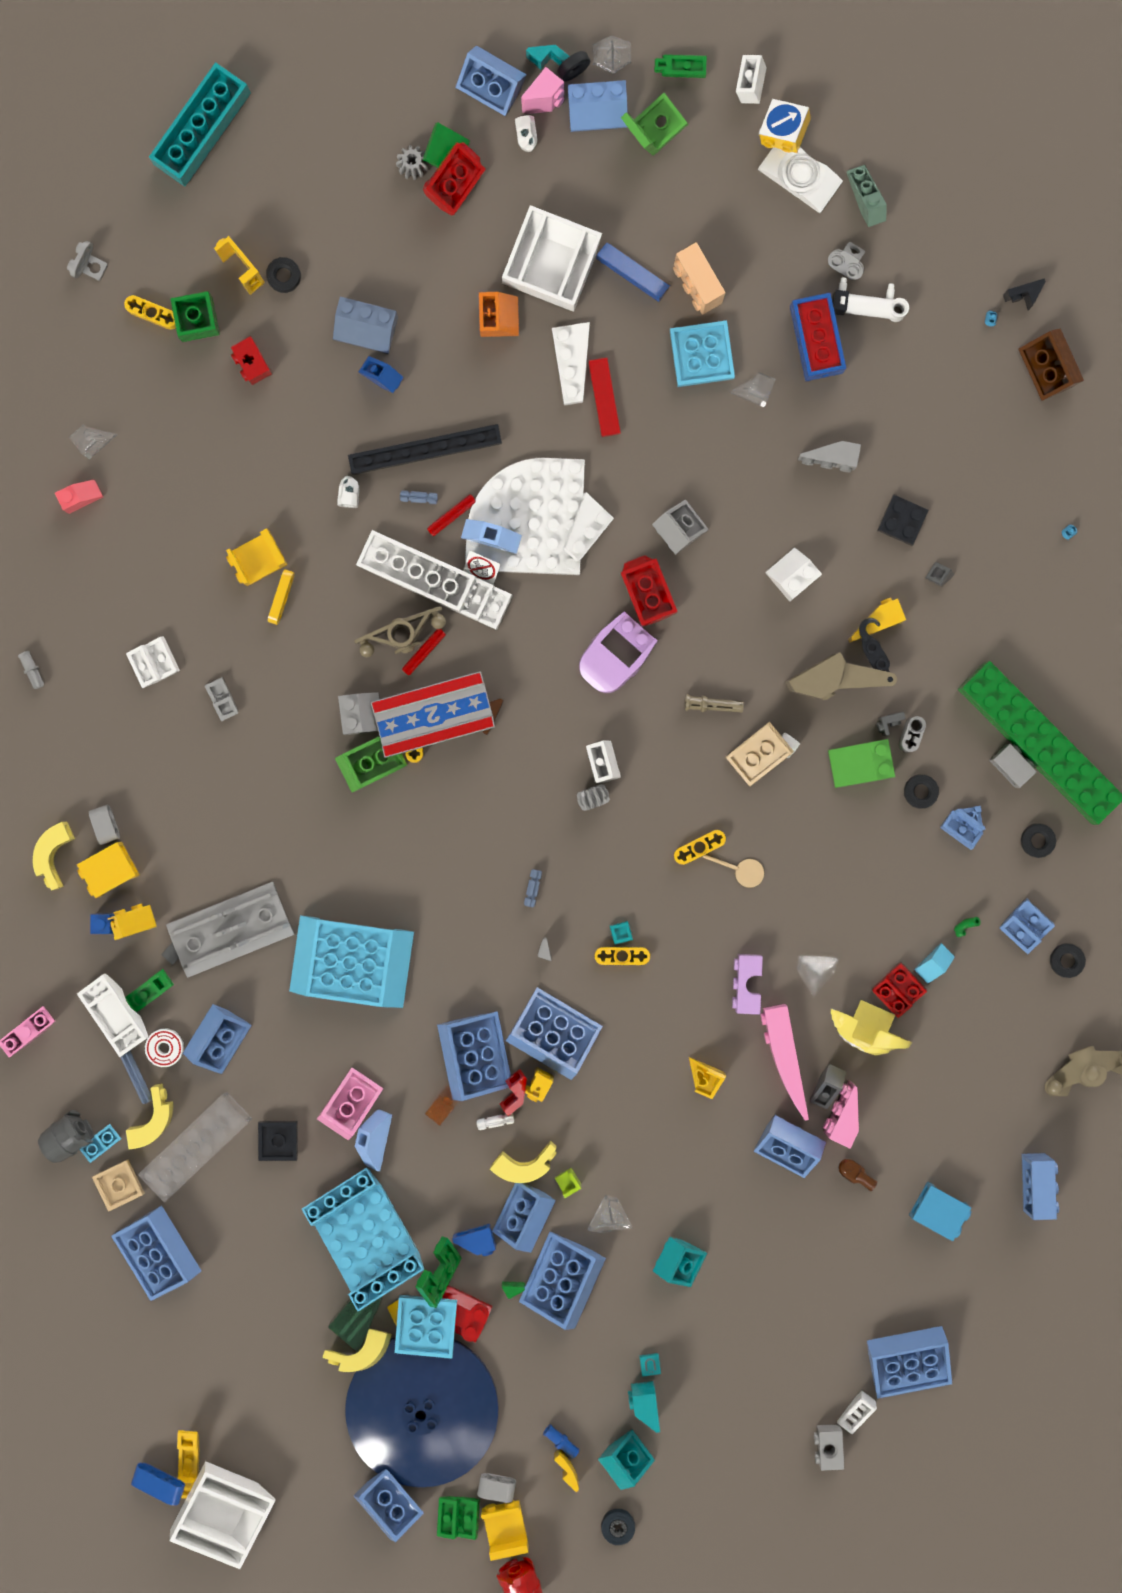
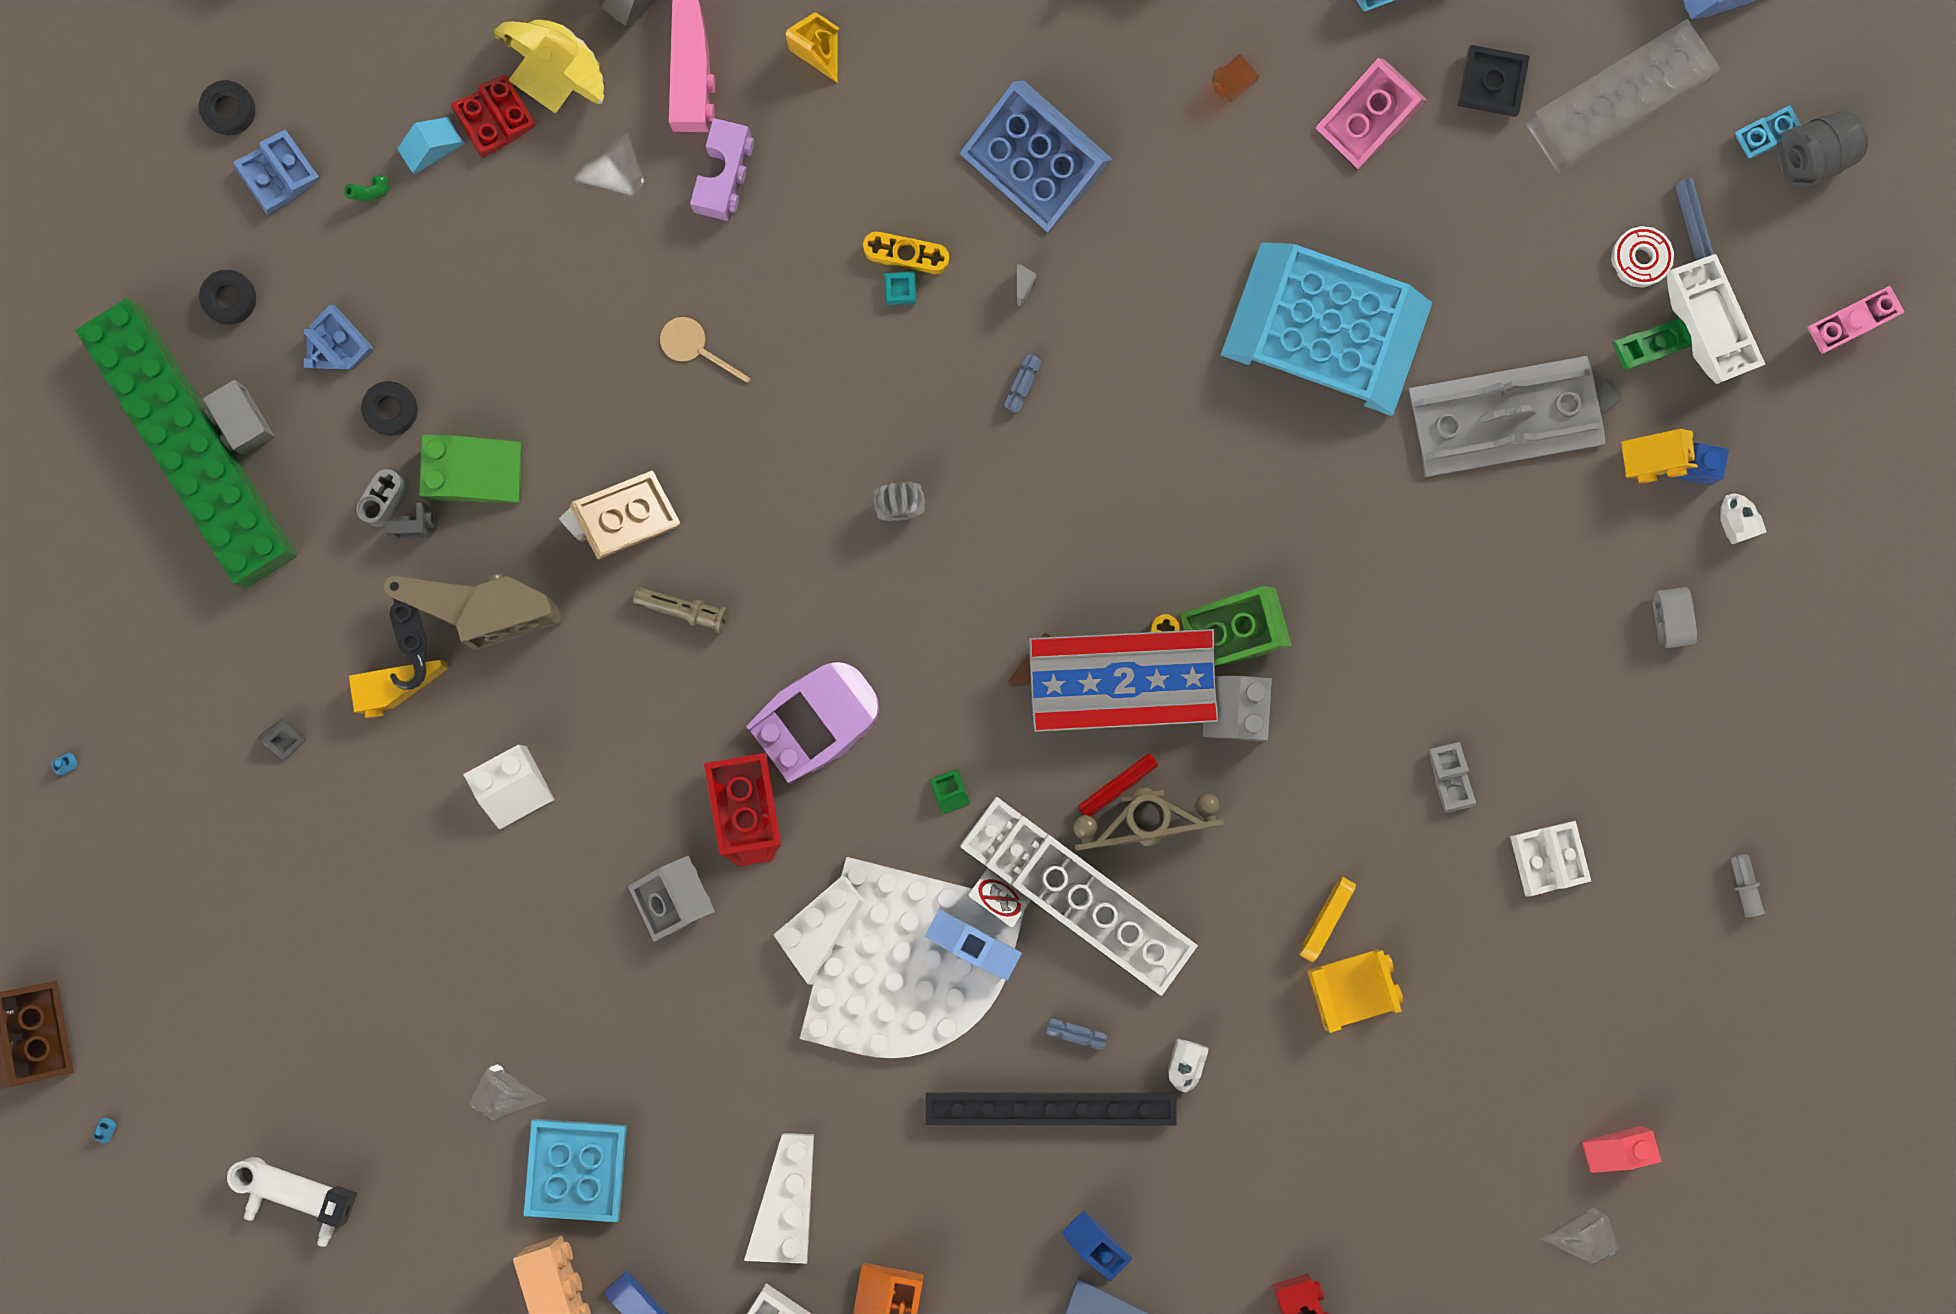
camera: 160 degrees left, 5 degrees down
light yellow arch [33,822,75,891] -> none
yellow panel [77,842,140,898] -> none
tan plate [92,1159,145,1212] -> none
light yellow arch [126,1084,173,1149] -> none
medium blue slope [183,1004,252,1074] -> none
light blue slope [355,1110,392,1171] -> none
red axle [427,494,476,536] -> none
medium blue slope [437,1012,511,1101] -> none
white axle [477,1113,514,1130] -> none
red slope [499,1069,527,1116] -> none
yellow hinge [525,1067,554,1102] -> none
white brick [586,740,621,783] -> none
red tile [588,358,621,437] -> none
yellow beam [674,830,726,865] -> none
brick [790,293,846,382] -> none
light grey slope [798,441,861,472] -> none
light grey bracket [828,242,865,280] -> none
black plate [877,495,929,546] -> none
black slope [1003,278,1046,311] -> none
none -> green slope [929,769,970,814]
none -> white rock [1720,493,1767,544]

